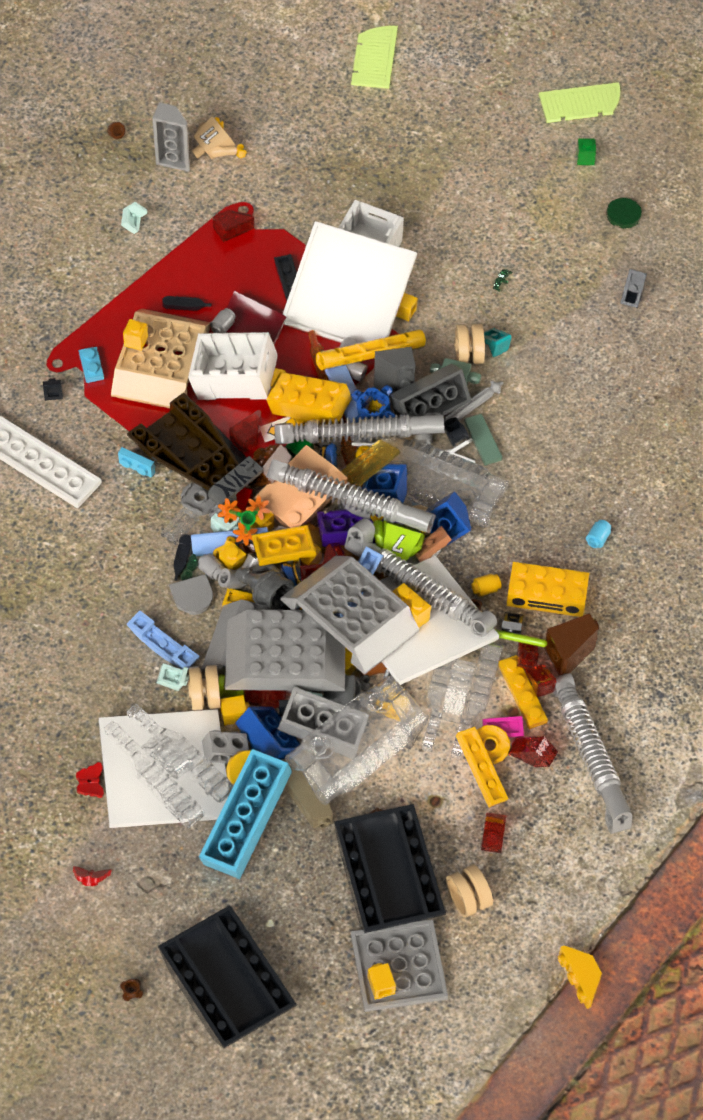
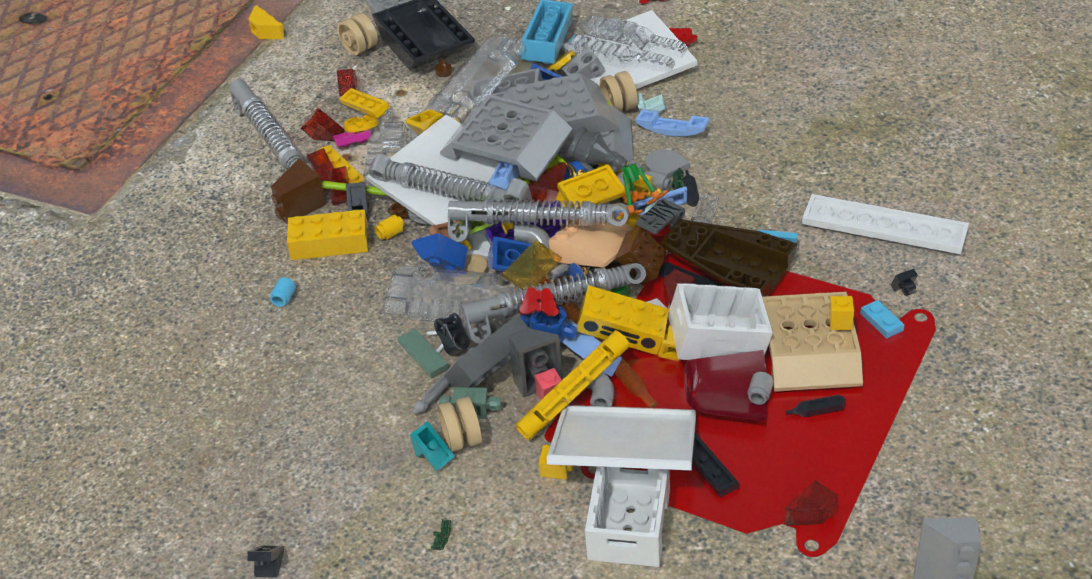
camera: 170 degrees right, 15 degrees down
light aqua bracket [121,202,147,234] -> none
yellow brick [392,583,431,627] -> none
none -> yellow slope [406,109,443,135]
none -> red animal [519,287,559,317]

